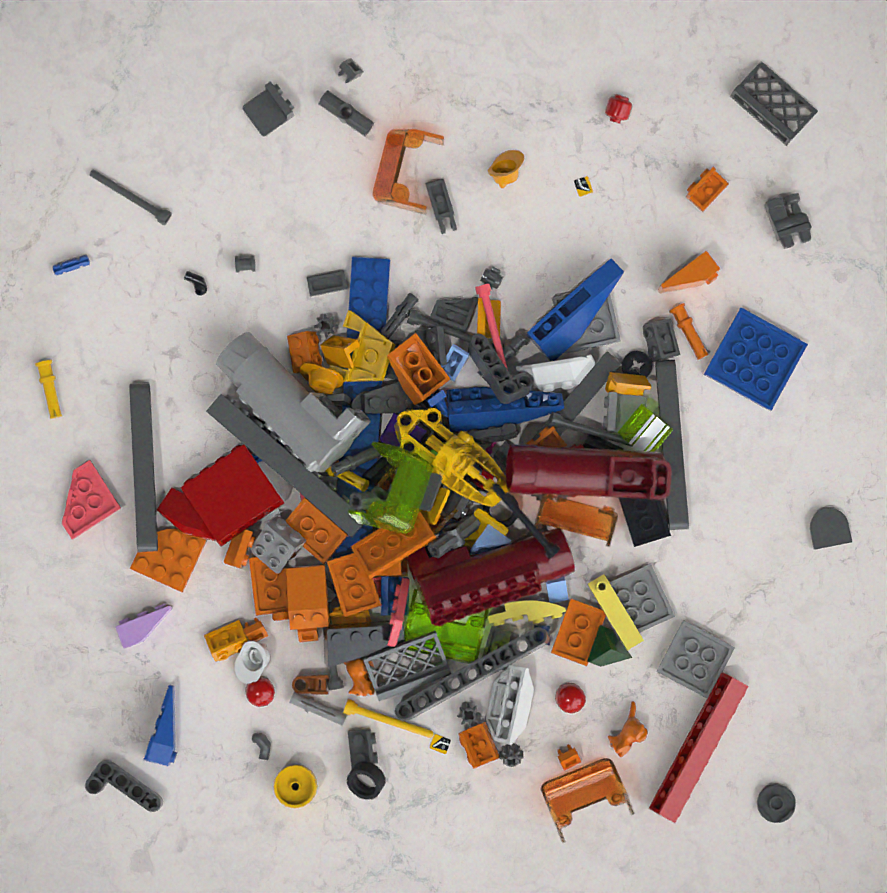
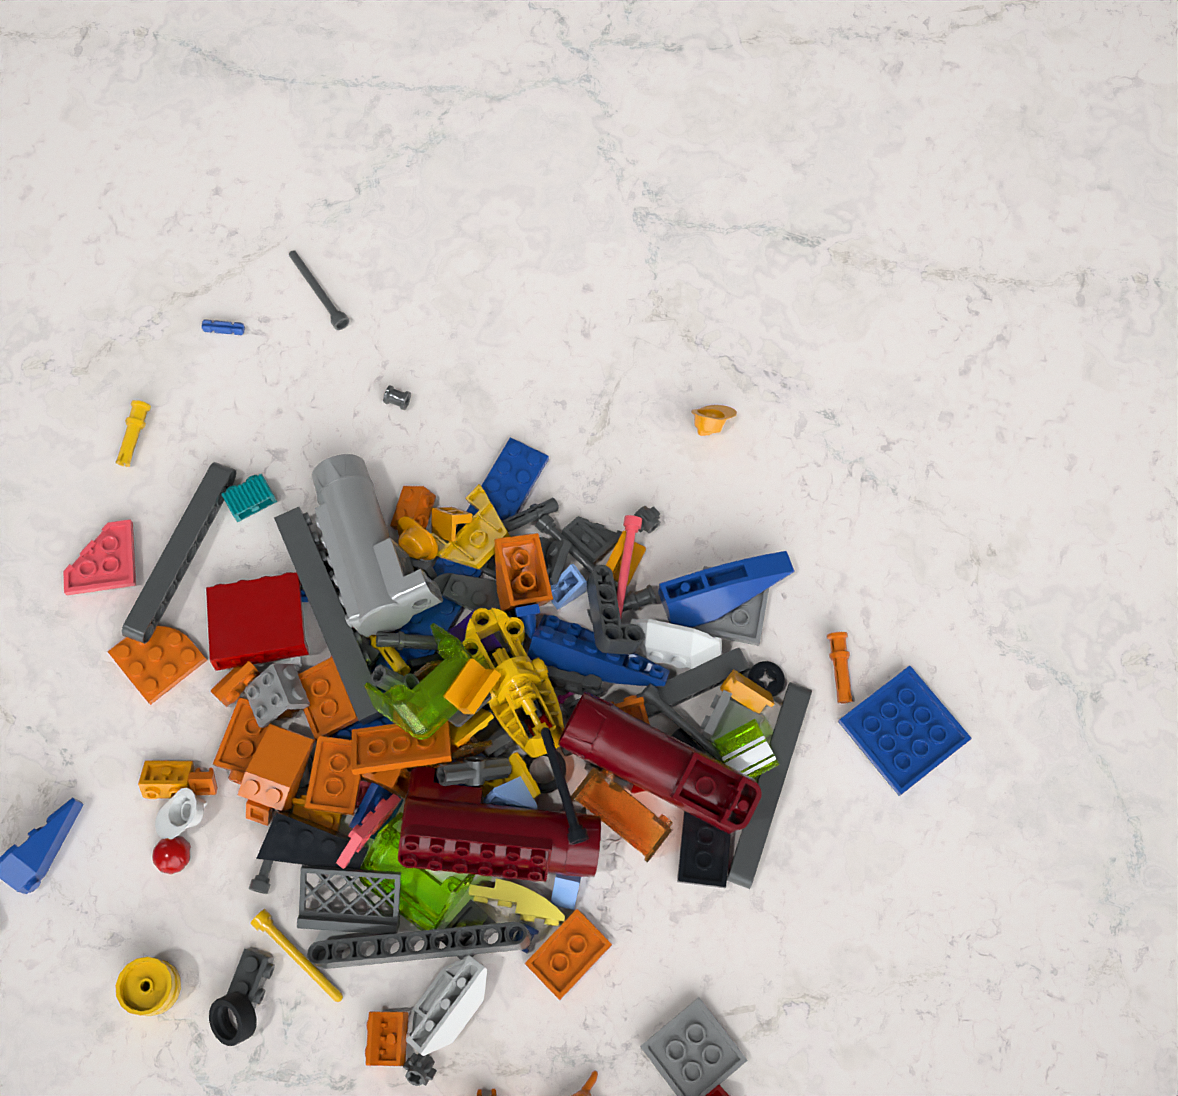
camera: 20 degrees right, 15 degrees down
lavender slope [115,604,172,648] -> none
red piece [157,487,216,541] -> none
black arm [184,271,207,296] -> none
dark grey bracket [243,81,294,137] -> none
dark grey arm [252,733,271,760] -> none
light grey pin [289,692,347,726] -> none
dark orange piece [292,675,329,695] -> none
dark grey tile [307,270,348,297] -> none
dark grey gear [314,314,338,338] -> none
dark grey piece [318,90,374,136] -> none
dark grey tile [338,58,364,83] -> none
orange animal [344,658,374,698] -> none
clear orange windscreen [373,129,444,215] -> none
dark grey hinge [425,178,457,234] -> none
sticker [430,734,451,754] -> none
dark grey gear [457,703,481,727] -> none
red hair [555,683,586,714] -> none
sticker [574,176,593,197] -> none
light yellow piece [587,574,644,651] -> none
dark green slope [587,625,632,667] -> none
red head [605,94,632,123] -> none
light grey plate [609,564,675,633] -> none
dark grey bracket [643,318,680,362] -> none
orange slope [658,251,720,293] -> none
orange bracket [686,167,729,212] -> none
dark grey fence [730,61,818,146] -> none
dark grey hips [764,193,812,249] -> none
dark grey tile [810,508,852,550] -> none
none -> teal brick [222,474,277,523]
none -> light orange panel [443,658,501,714]

